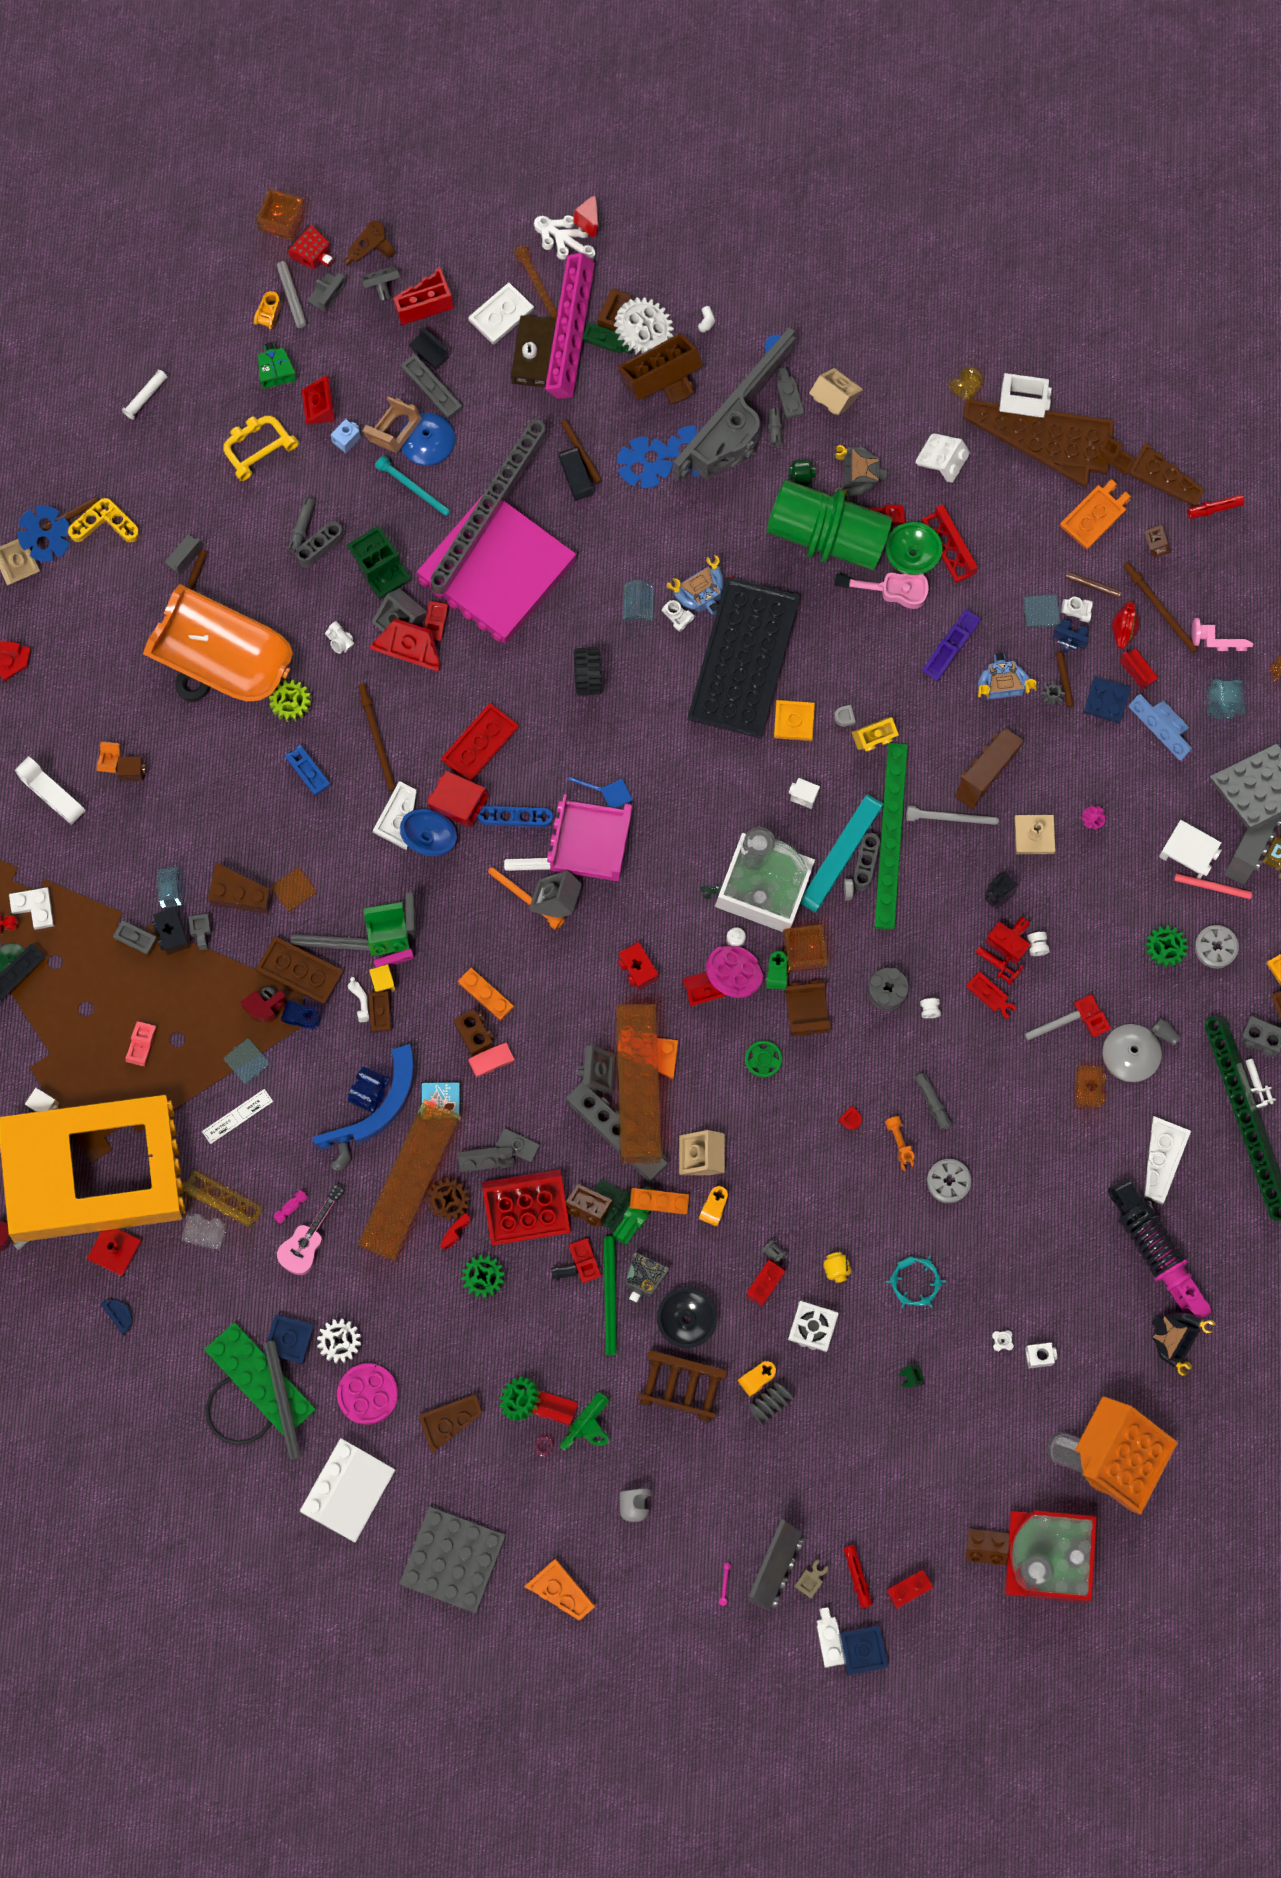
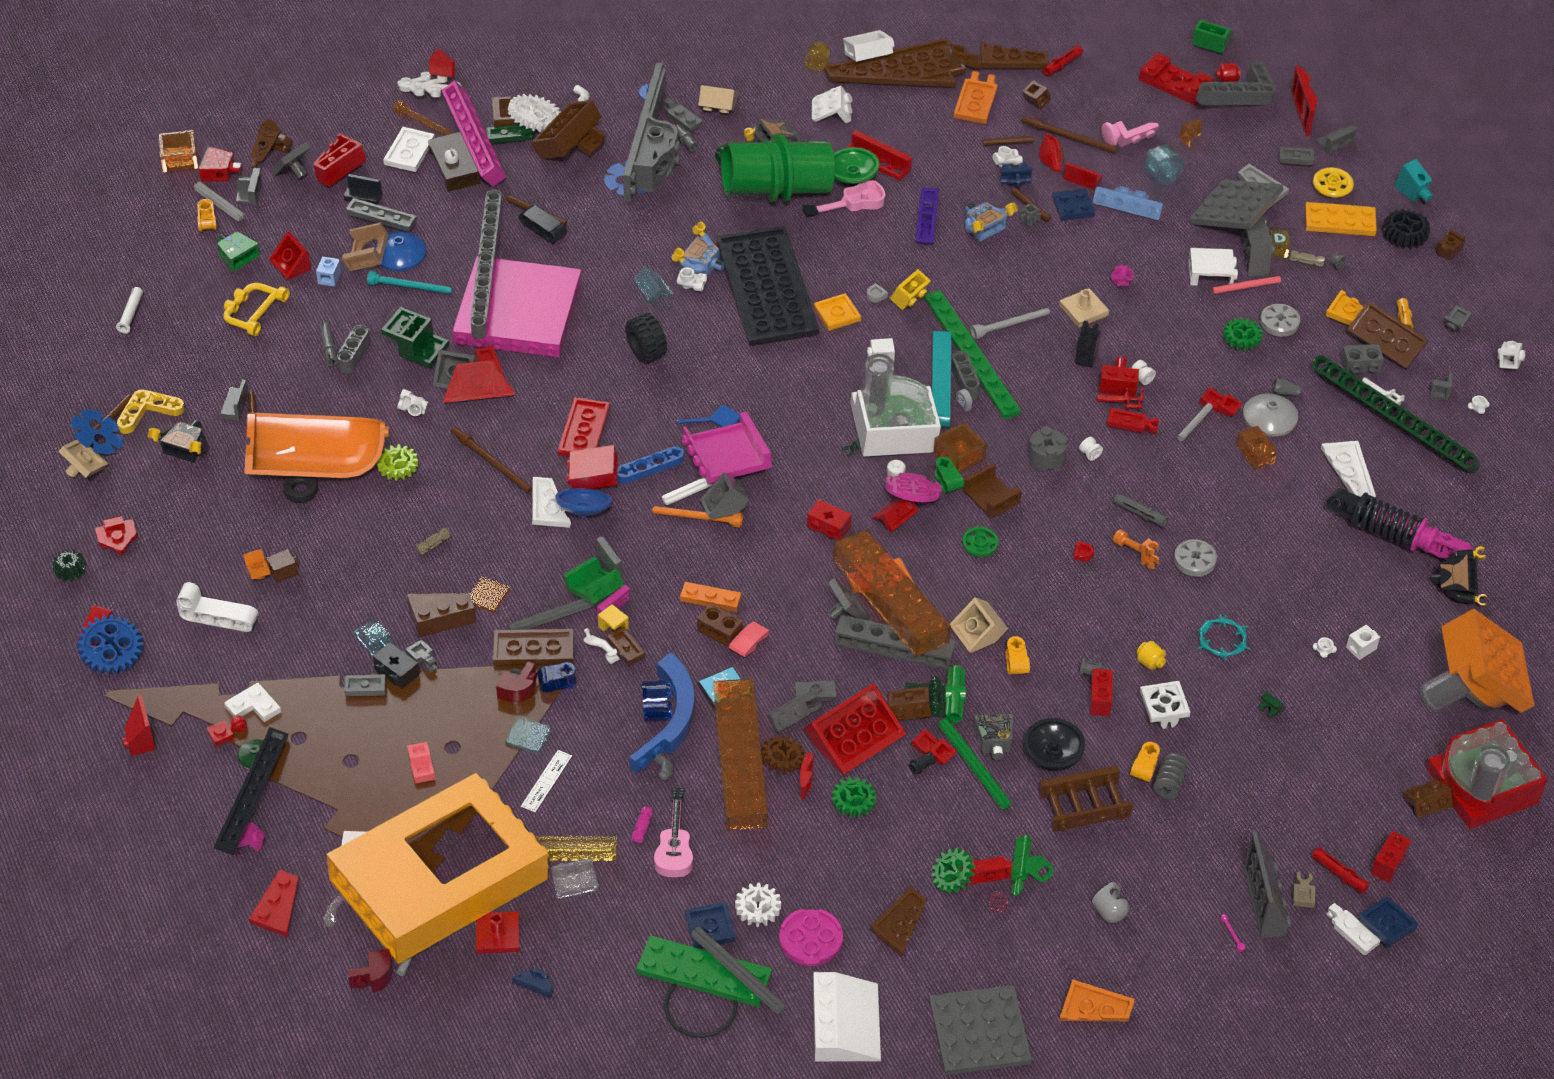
camera: 30 degrees left, 25 degrees down
blue plate [284,744,331,797] -> none
blue piece [617,437,672,488] -> none
orange plate [630,1188,689,1214] -> none
reddish brown wedge [954,728,1024,810] -> none
clear light blue piece [1023,595,1060,627] -> none
none -> torso [148,420,207,463]
none -> dark tan axle [416,528,450,555]

